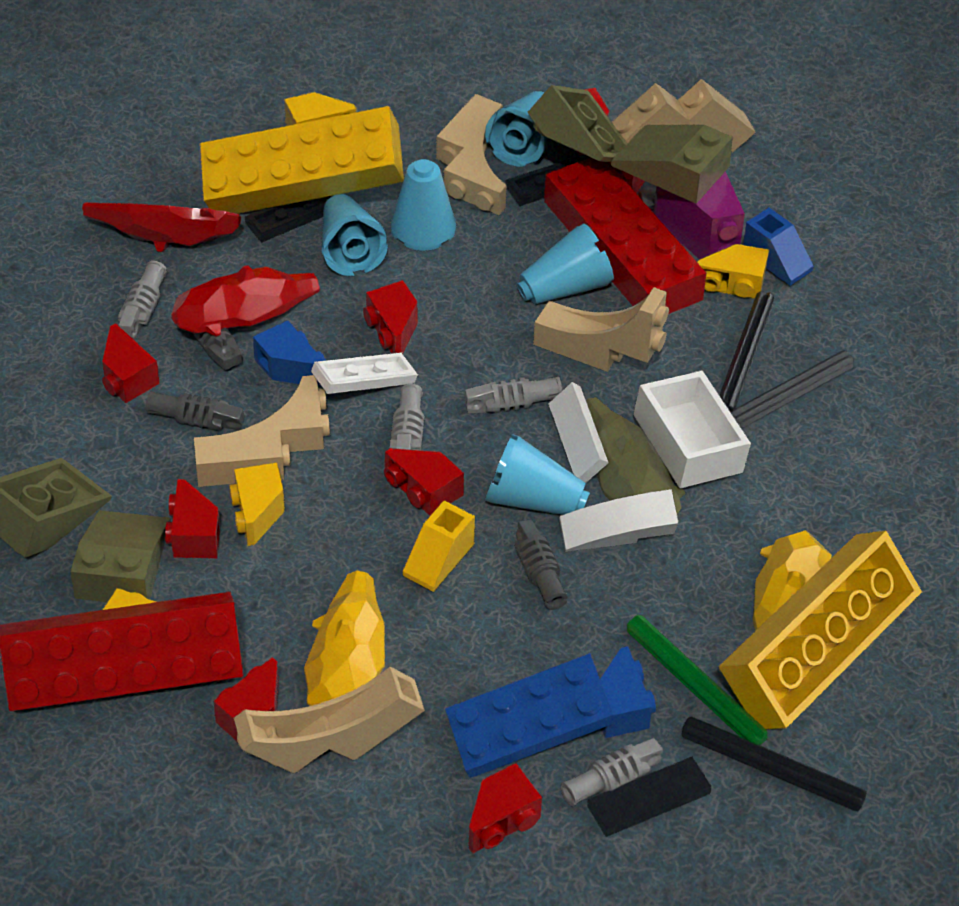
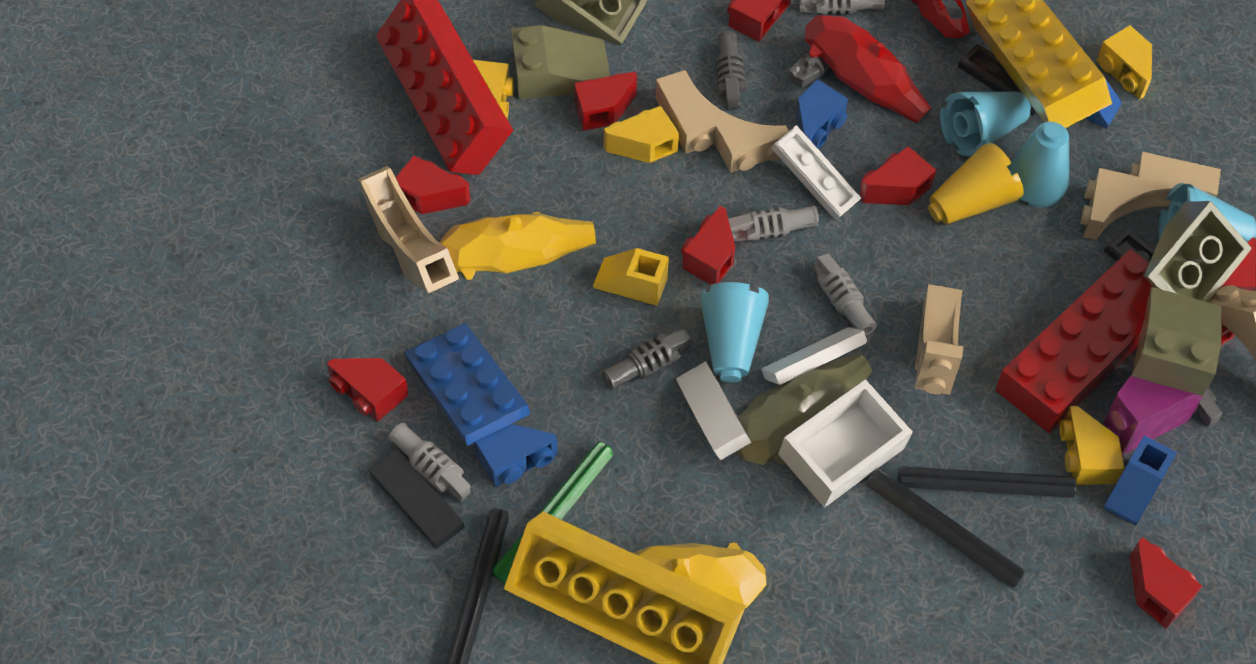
camera: 75 degrees right, 10 degrees up
medium azure cone [517,224,614,304] -> none
none -> yellow cone [928,143,1024,225]
none -> red slope [1129,537,1203,629]

